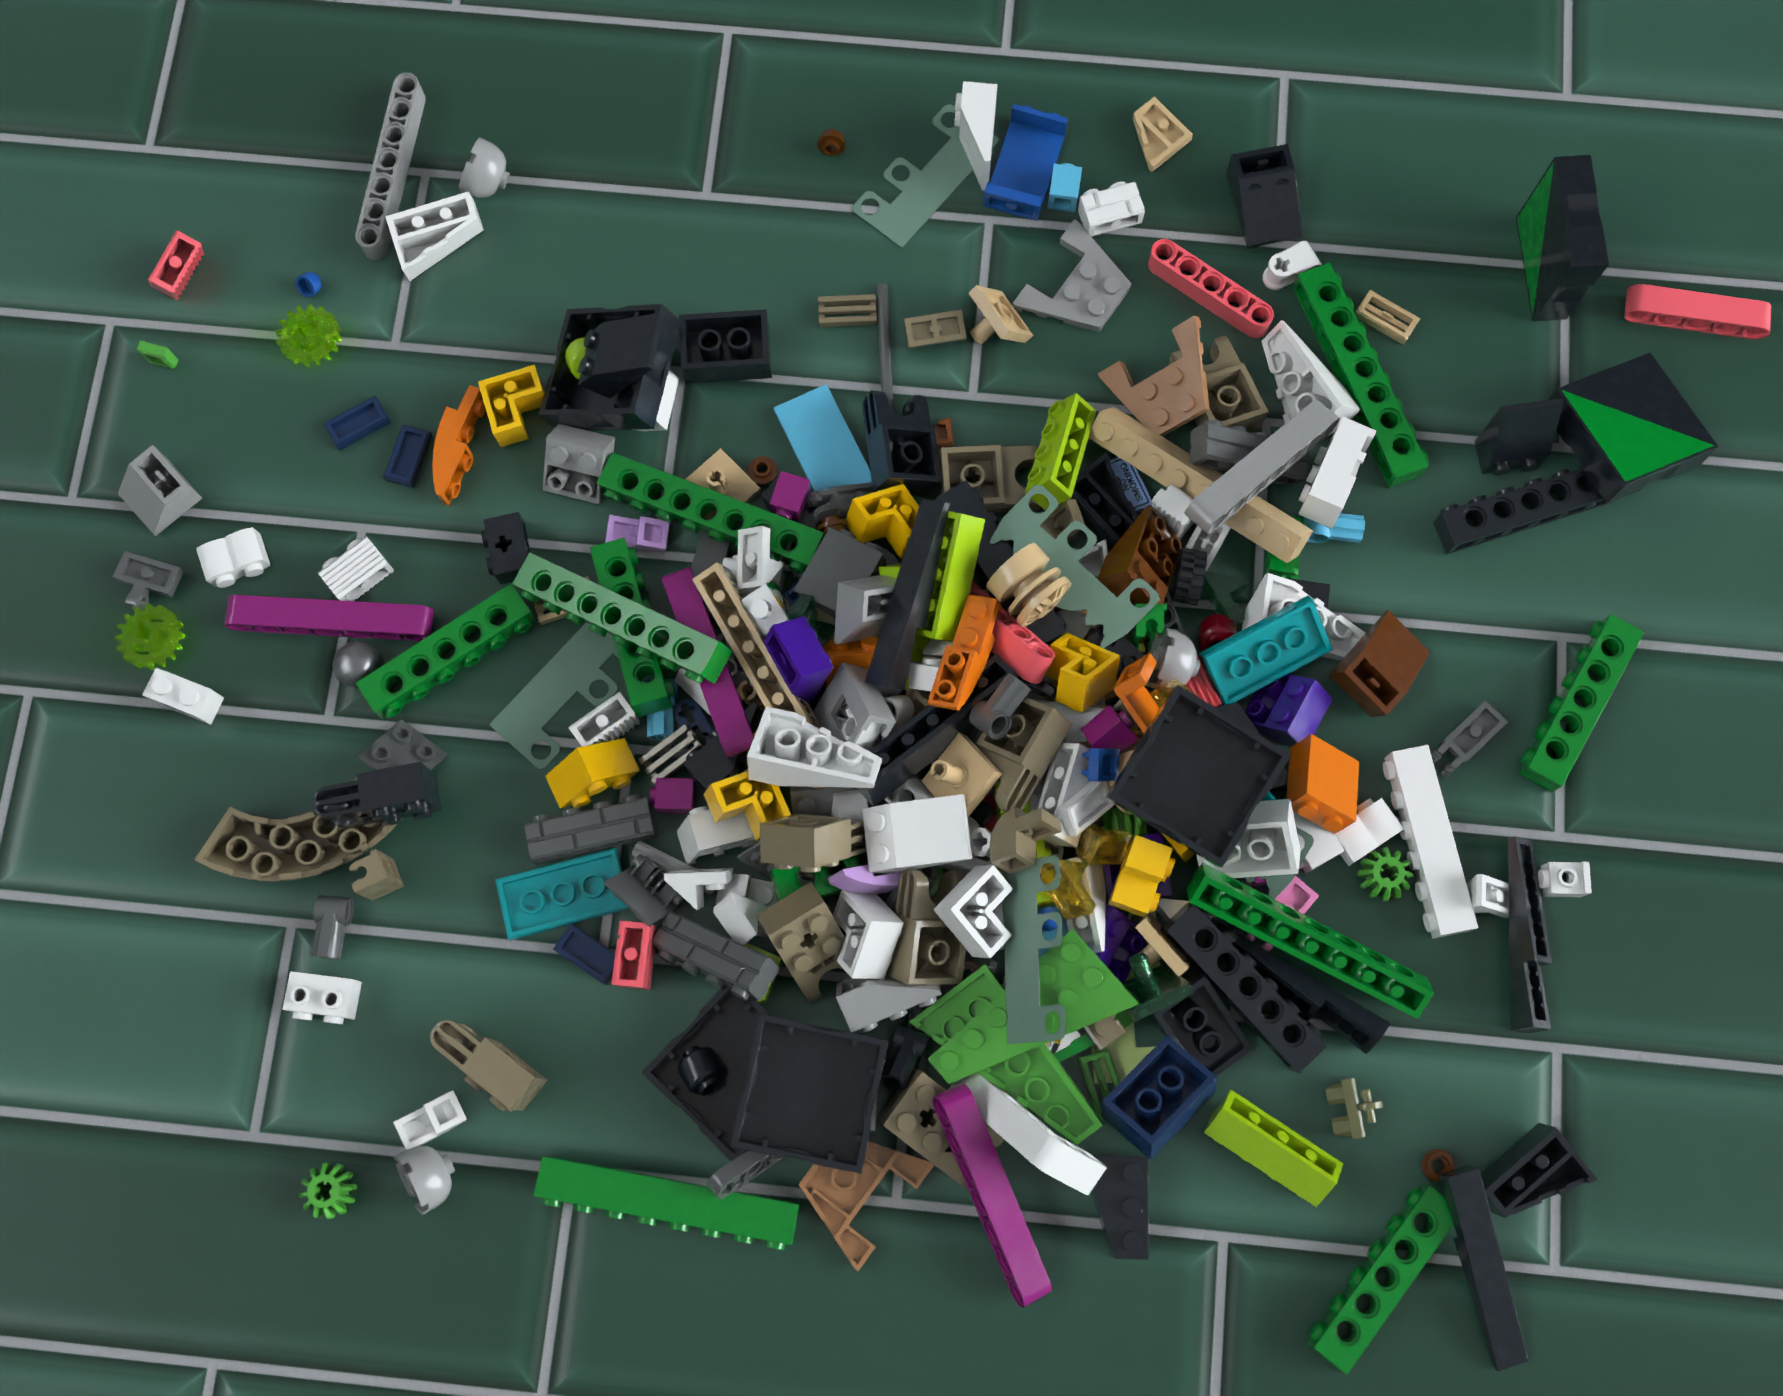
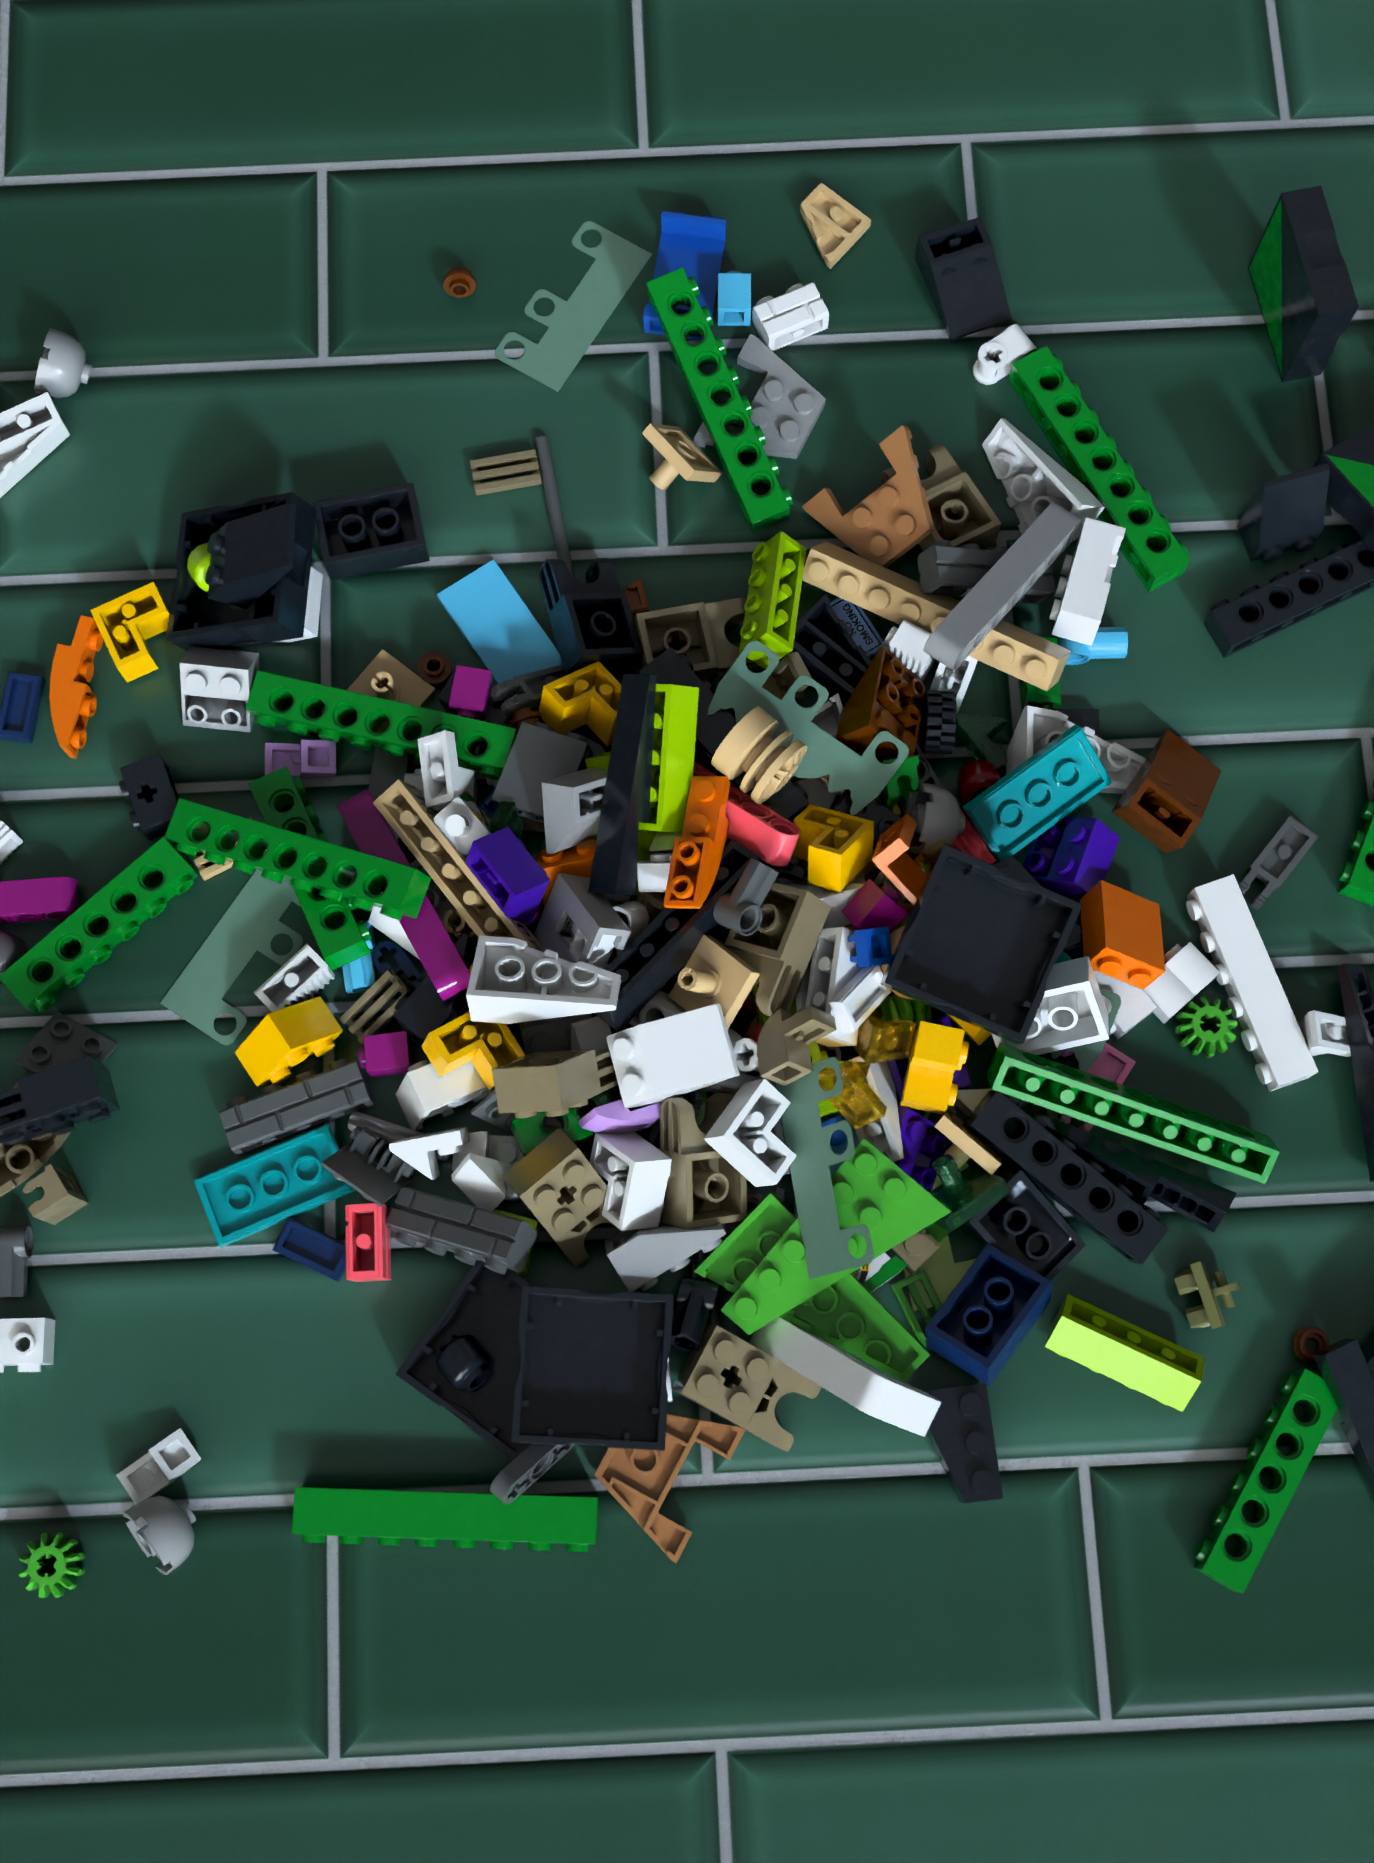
camera: 10 degrees left, 0 degrees up
dark tan brick [430,1020,547,1112] -> none
dark tan hinge [903,309,967,349] -> none
magenta beam [932,1082,1052,1308] -> none
white slope [954,81,998,191] -> none
coral beam [1148,239,1274,339] -> none
tan tile [1355,290,1420,345] -> none
none -> green brick [646,267,793,533]

